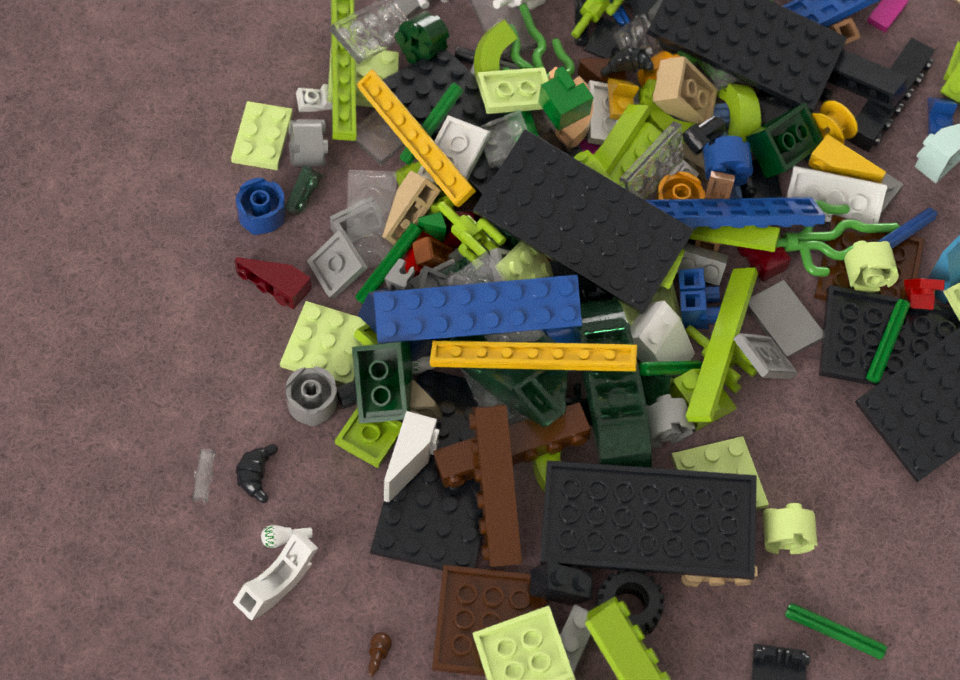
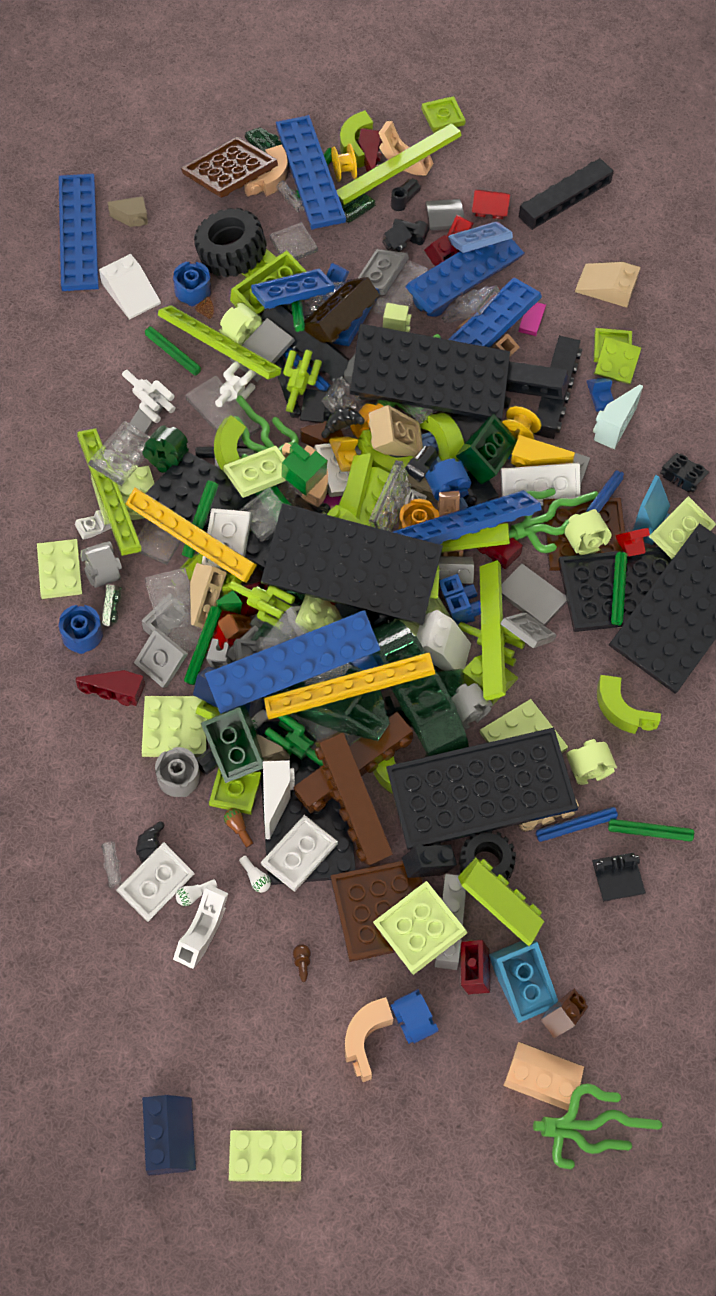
camera: 15 degrees left, 0 degrees up
green axle [639,360,702,376] -> none
none -> white tile [116,842,195,922]
none -> dark orange piece [224,808,254,848]
none -> white piece [239,856,271,893]
none -> white tile [261,815,338,892]
none -> green plant [265,715,324,767]
none -> blue axle [536,807,618,842]
none -> lime arch [597,675,661,734]

